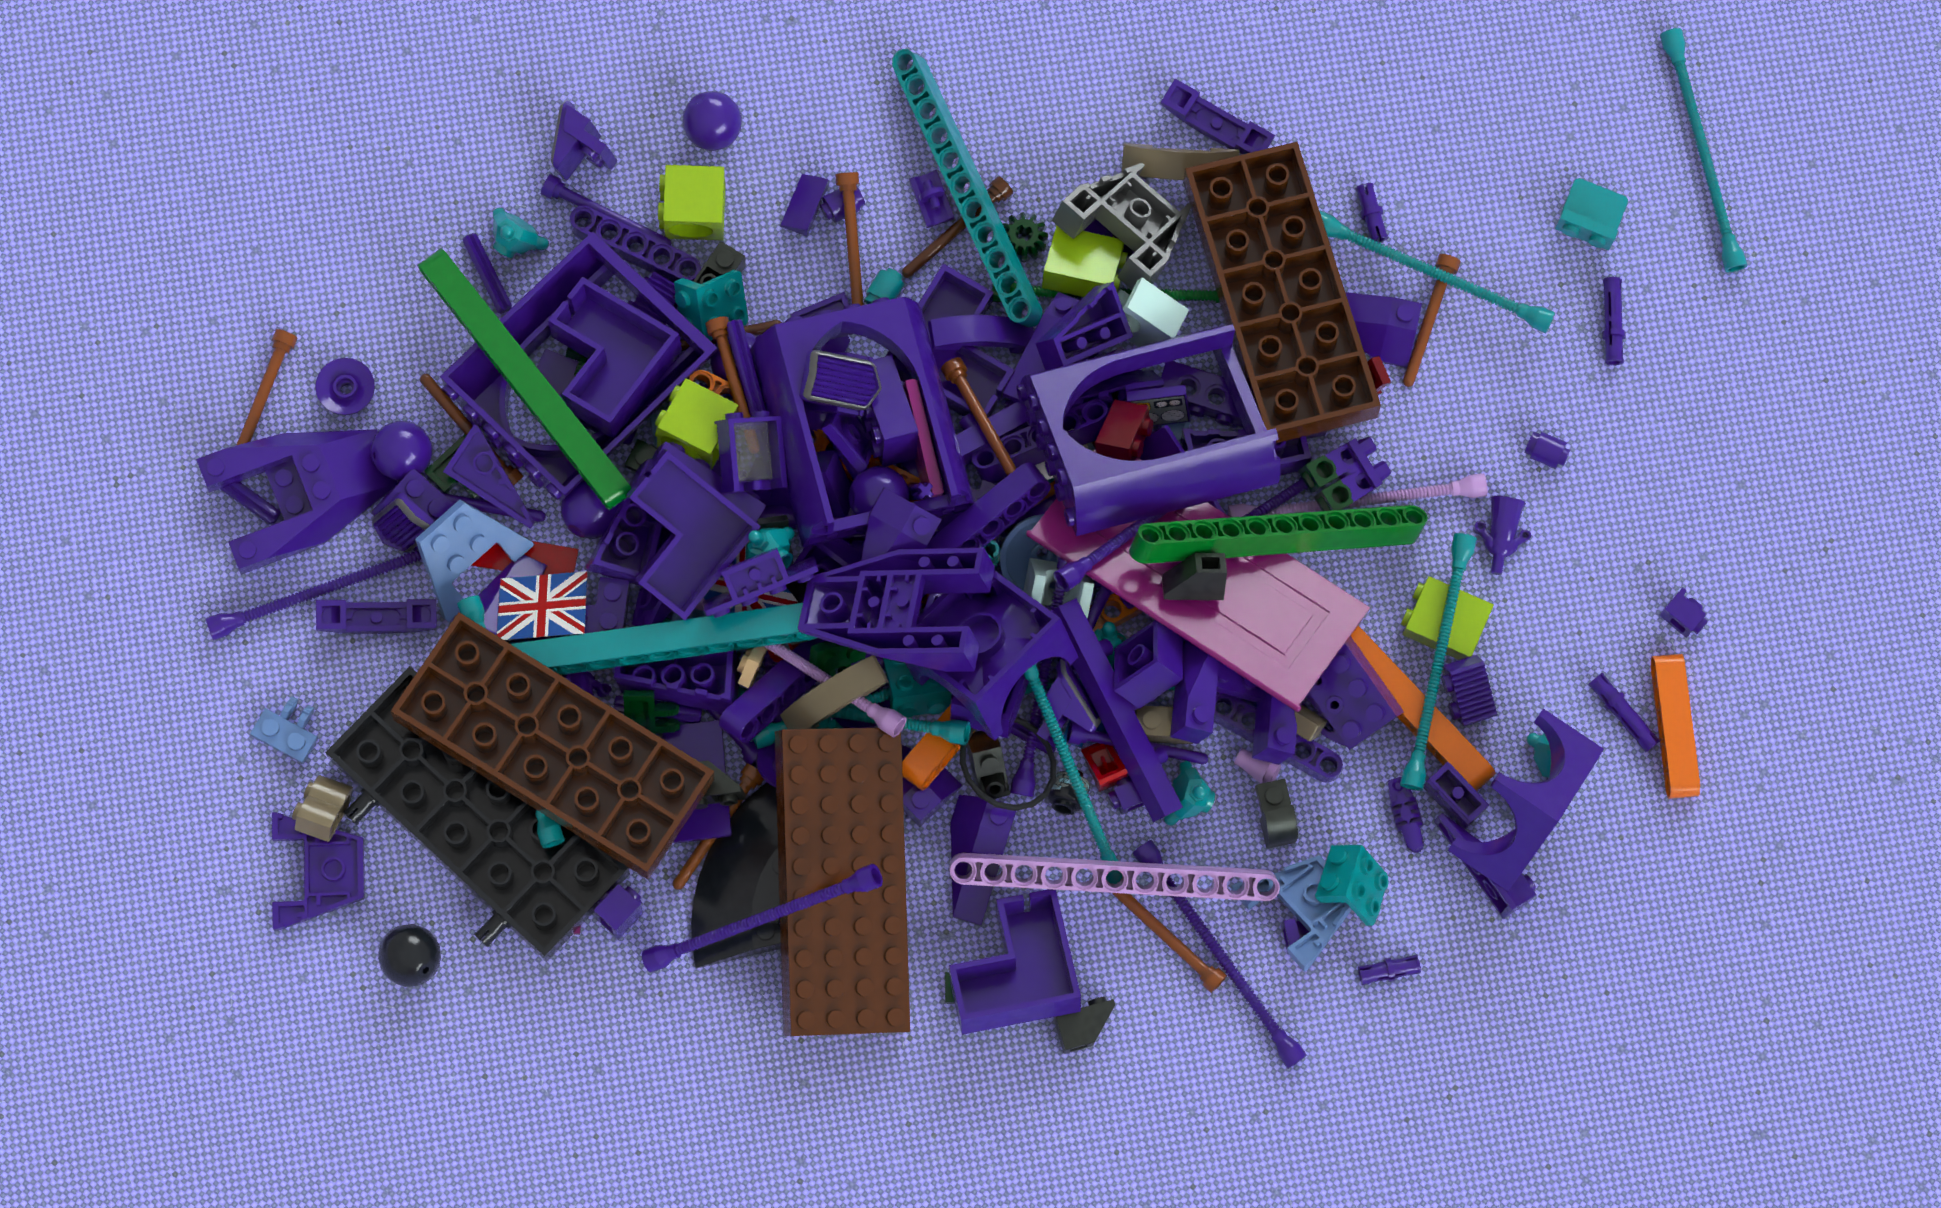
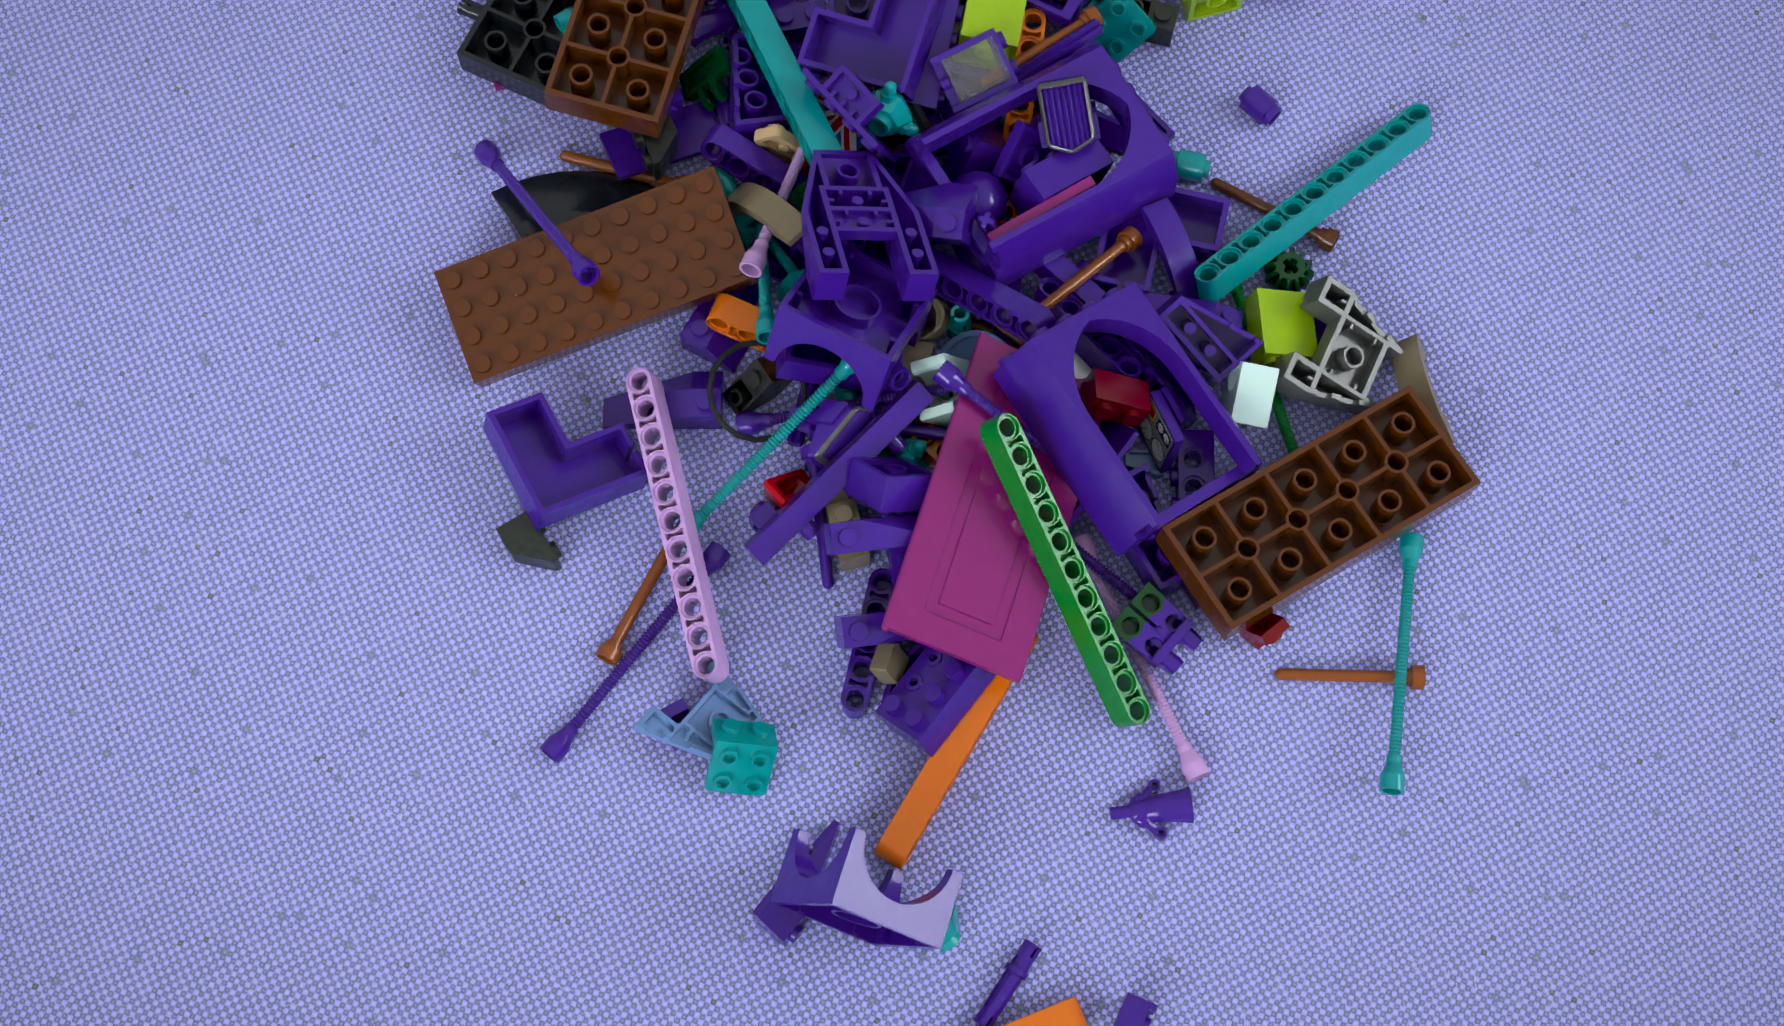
camera: 80 degrees right, 5 degrees down
dark purple brick [594,884,643,940] -> none
dark purple slope [780,174,829,237] -> none
dark orange piece [835,172,864,306] -> none
dark purple hips [909,170,954,228] -> none
black head [1047,770,1090,815] -> none
dark purple slope [1160,79,1275,154] -> none
pearl dark grey slope [1162,553,1227,601] -> none
teal rock [1164,761,1215,826] -> none
lavender cone [1234,748,1281,784] -> none
pearl dark grey brick [1255,779,1298,849] -> none
dark purple wedge [1345,292,1422,368] -> none
dark purple pin [1355,183,1389,242] -> none
dark purple pin [1358,954,1421,985] -> none
dark purple hinge [1388,777,1424,854] -> none
teal hose [1400,533,1477,791] -> none
lime brick [1401,576,1494,660] -> none
dark purple brick [1424,762,1489,829] -> none
dark purple brick [1441,655,1498,727] -> none
dark purple brick [1524,431,1571,469] -> none
teal bracket [1555,178,1628,251] -> none
dark purple pin [1602,277,1626,366] -> none
teal hose [1660,28,1748,273] -> none

